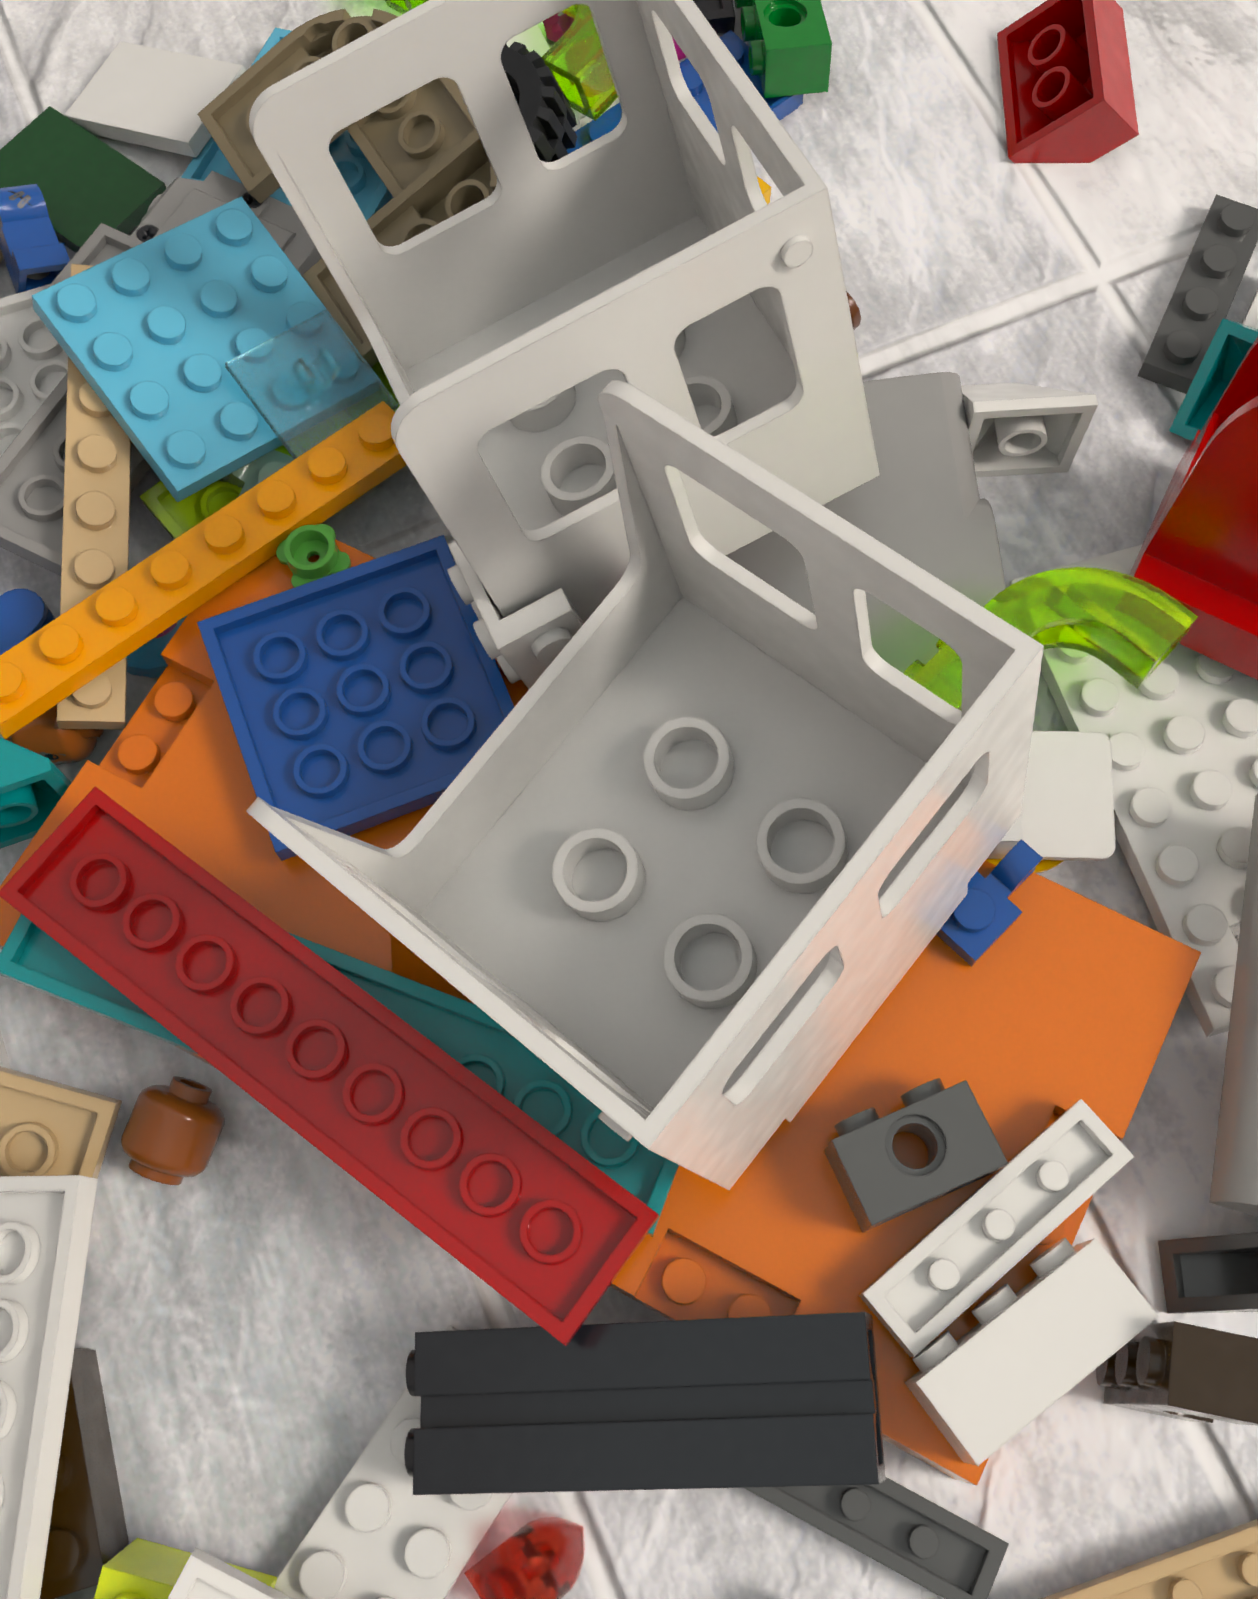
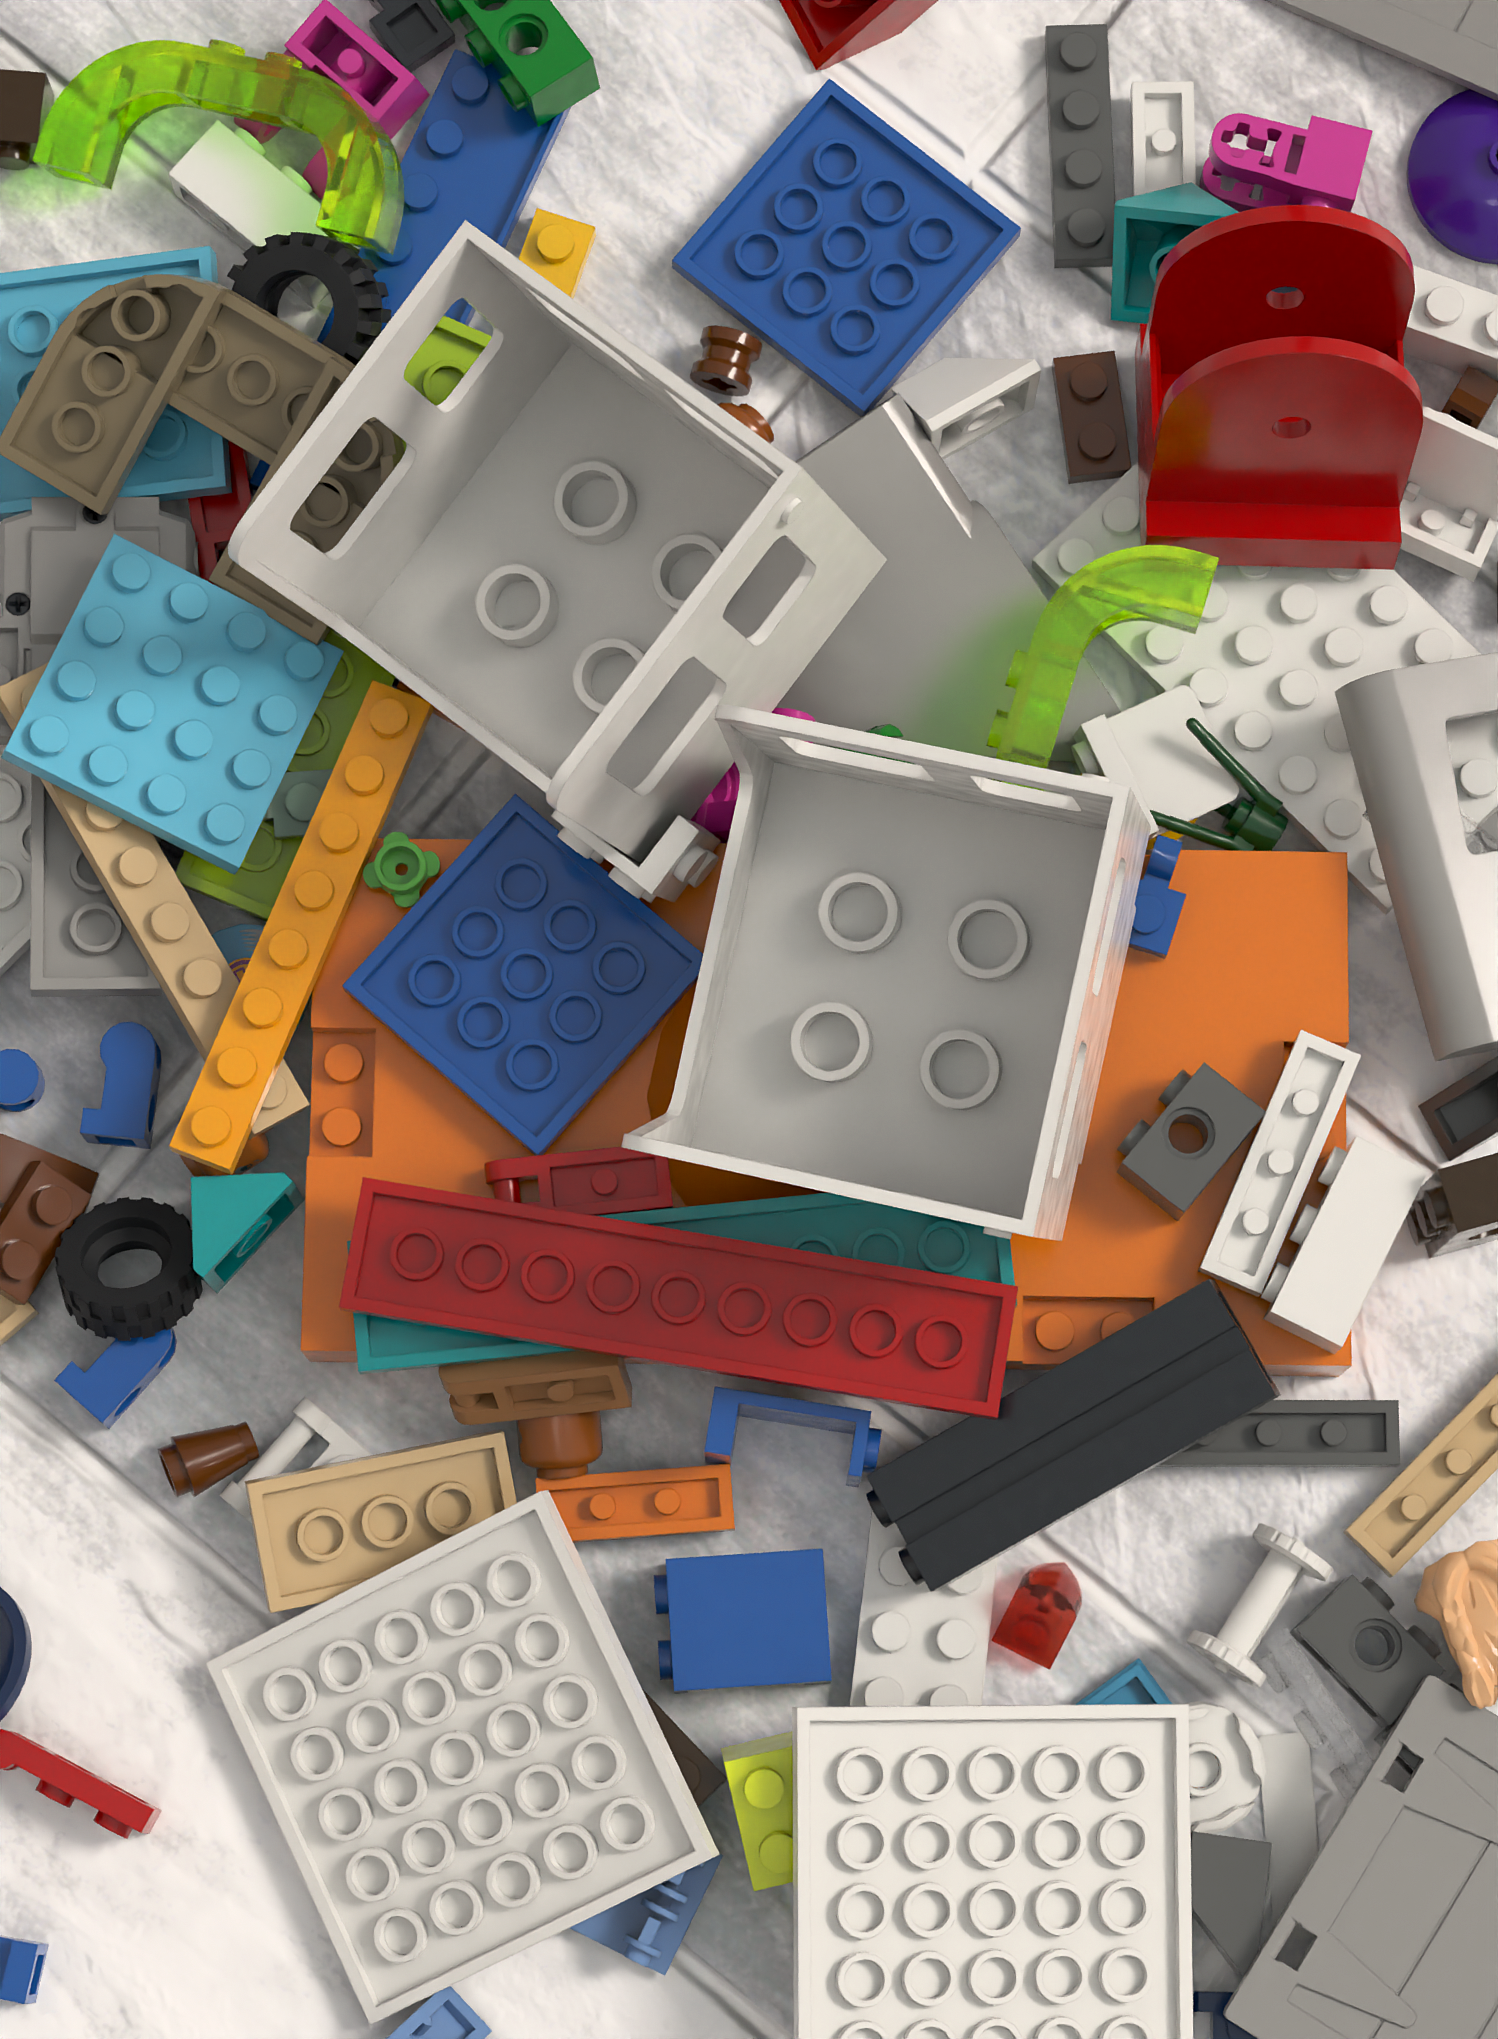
camera: 30 degrees left, 10 degrees up
clear light blue piece [225,309,398,460] -> none
none -> medium nougat plate [438,1351,632,1425]
none -> red plate [484,1147,673,1216]
none -> orange plate [535,1464,735,1543]
none -> blue panel [654,1549,832,1694]
none -> blue plate [672,78,1021,417]
none -> blue panel [704,1386,882,1487]
none -> reddish brown plate [1052,351,1132,484]
none -> dark green plant [1150,718,1289,851]

